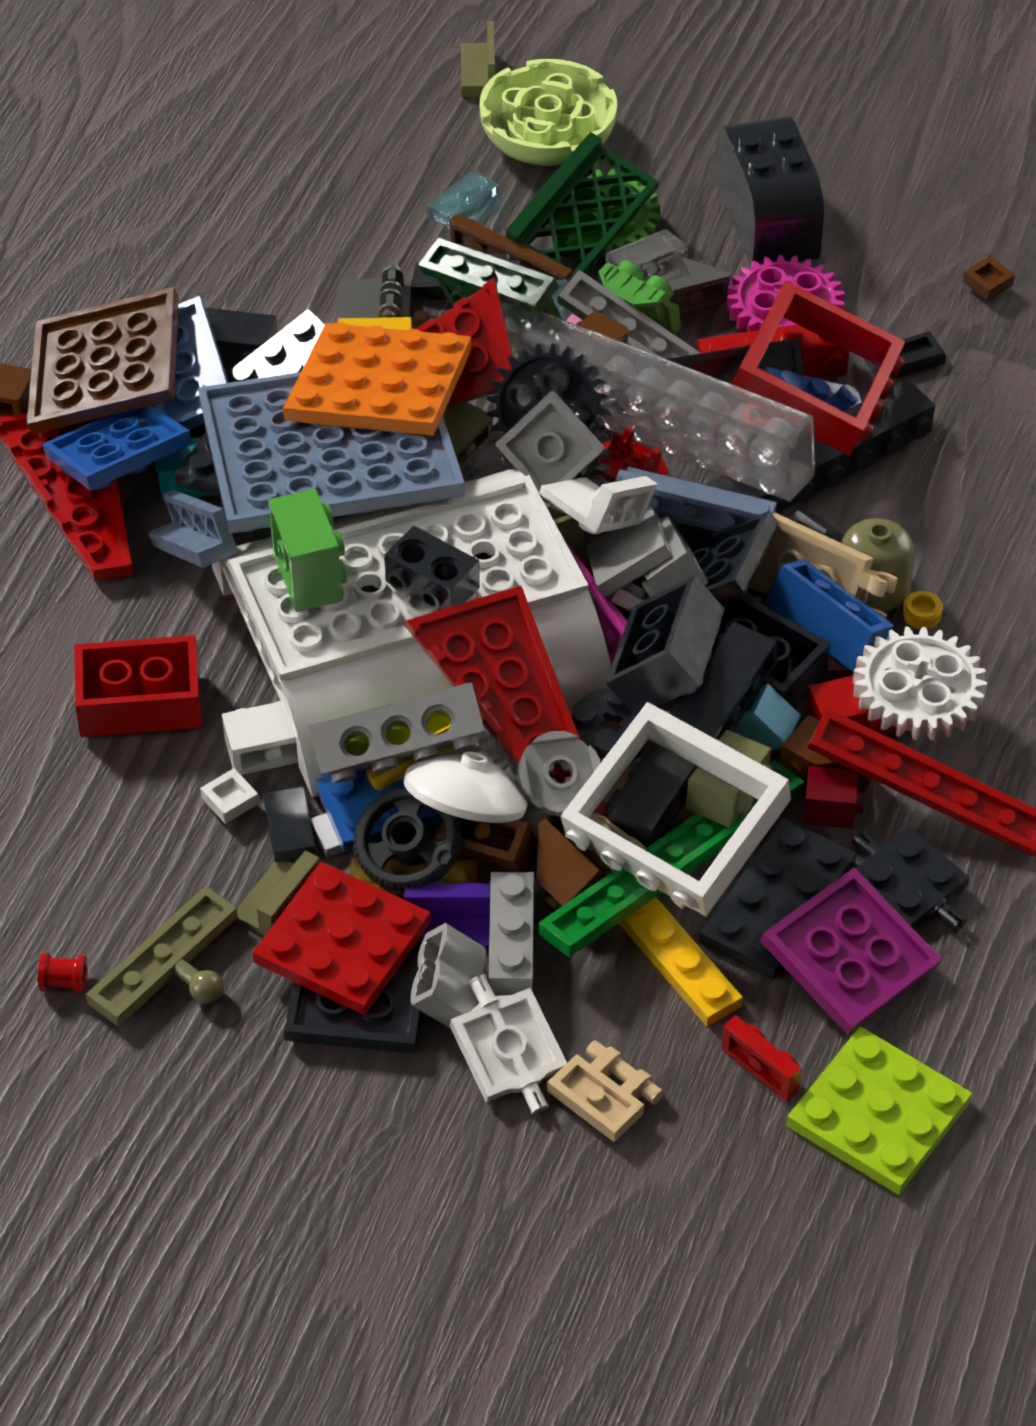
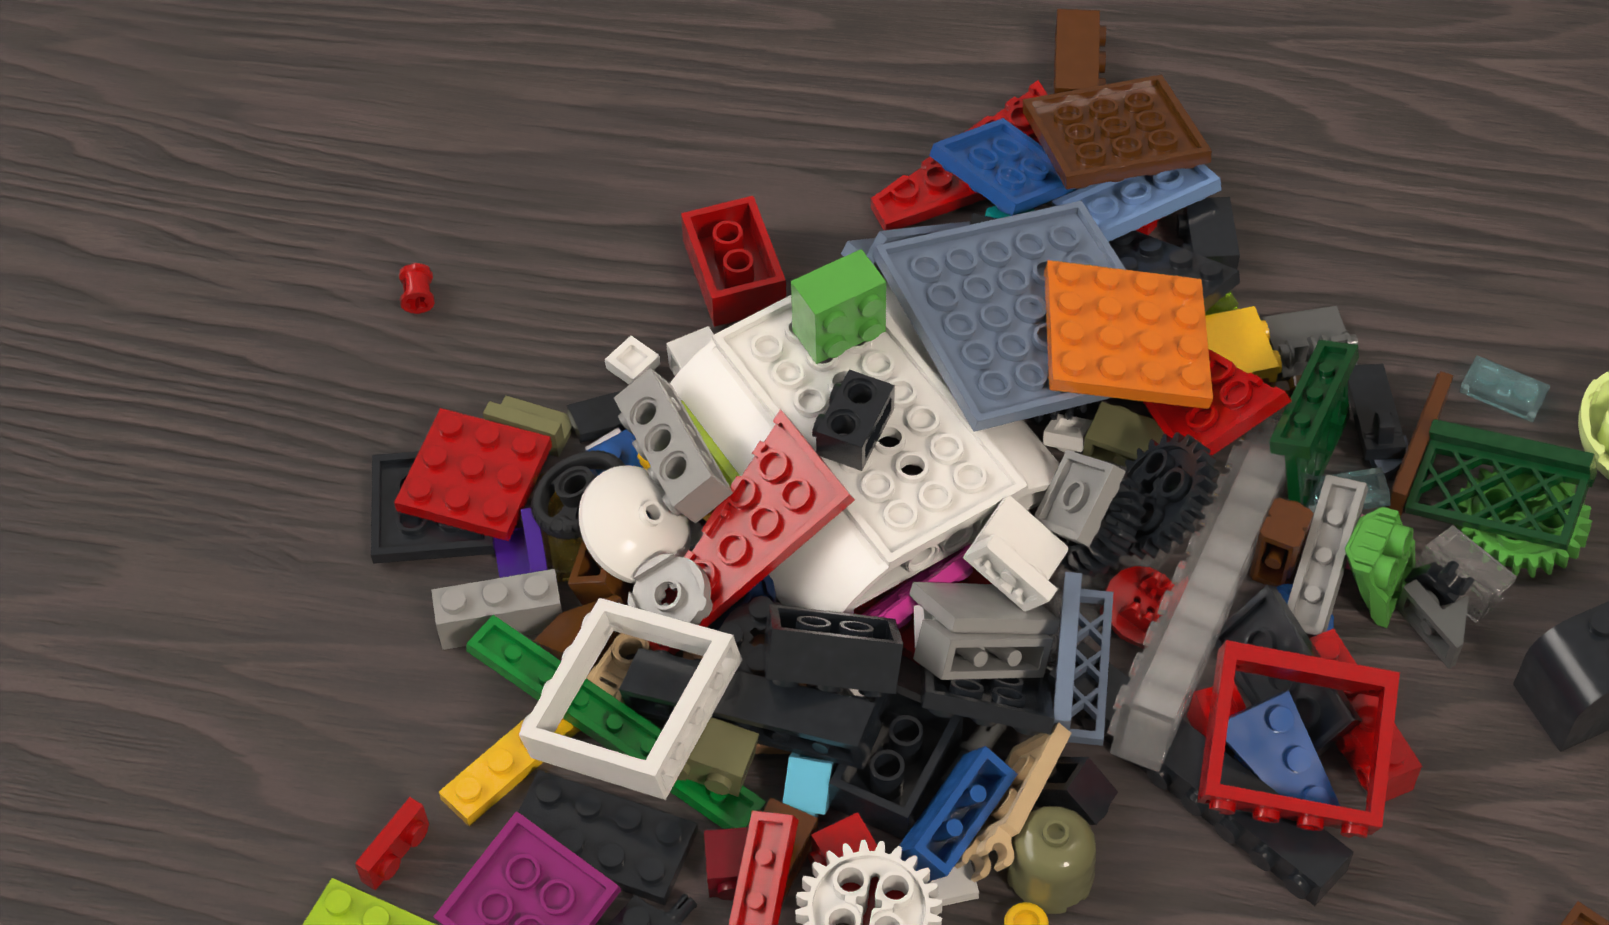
camera: 80 degrees right, 5 degrees up
olive plate [86,886,238,1027] -> none
light grey brick [411,923,486,1028] -> none
white plate [449,974,567,1115] -> none
tan plate [547,1040,664,1142] -> none
dark pink gear [727,255,845,332] -> none
black tile [863,331,946,379] -> none
none -> black plate [1404,561,1475,606]

